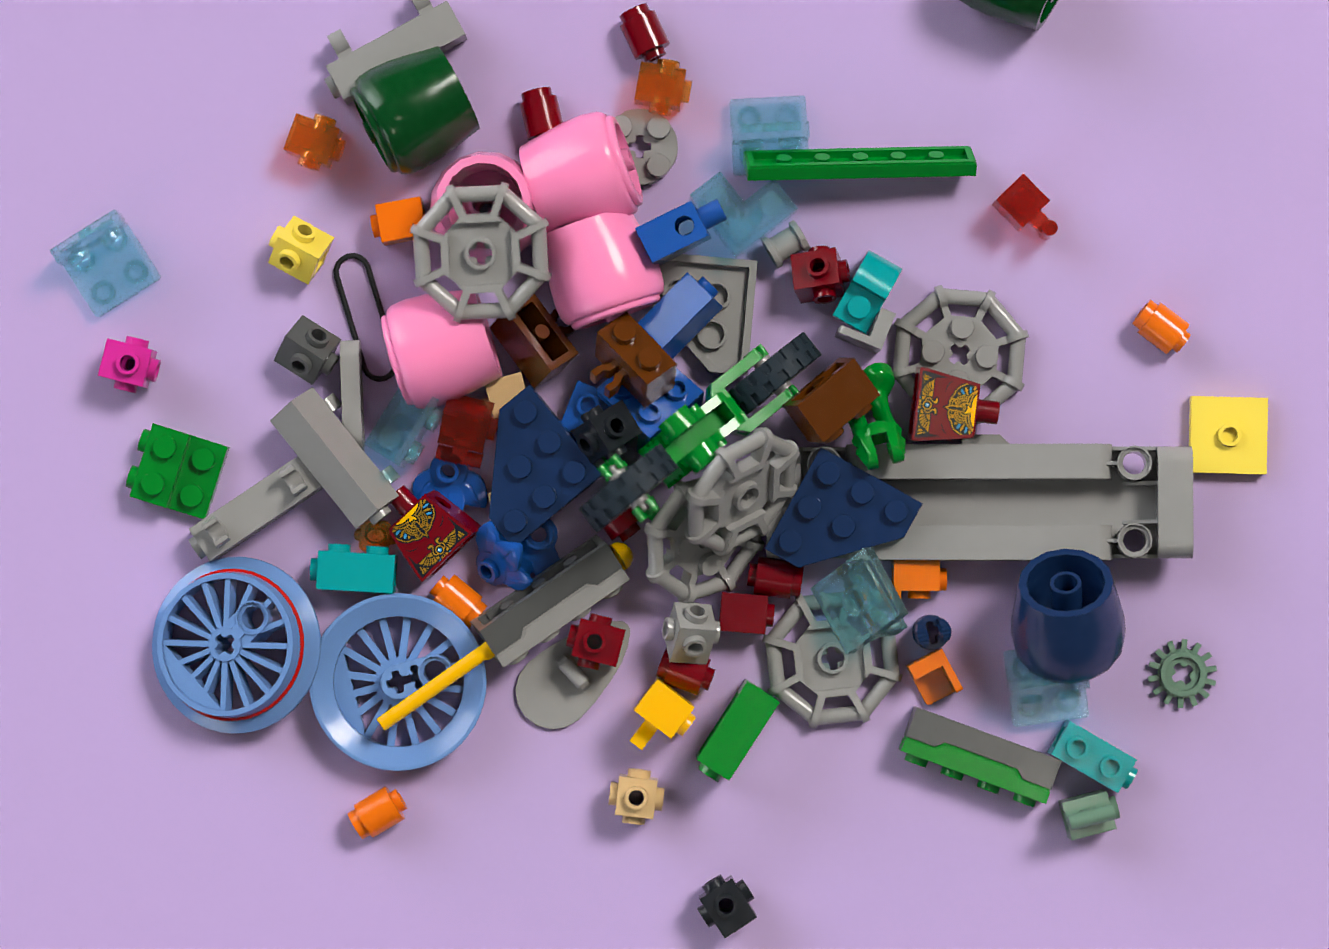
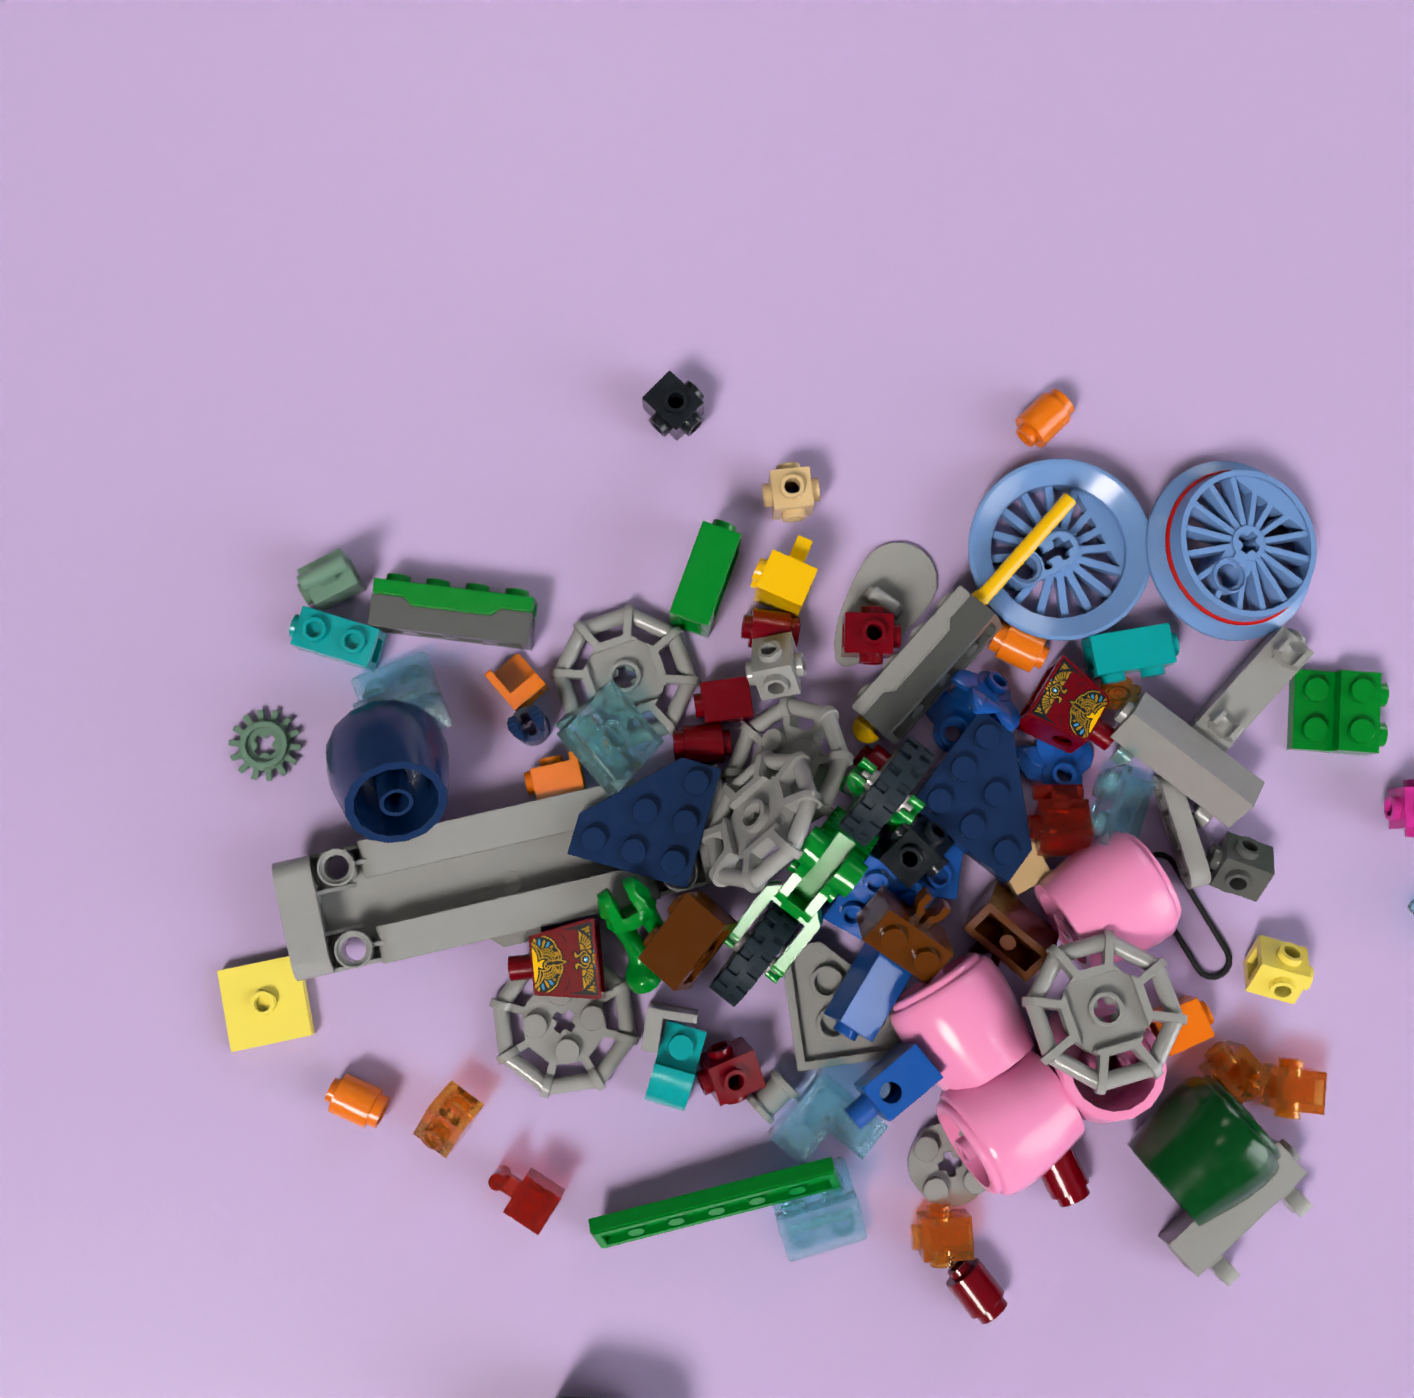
camera: 170 degrees right, 5 degrees down
none -> clear orange brick [413,1080,484,1158]
none -> clear orange brick [1199,1040,1272,1104]

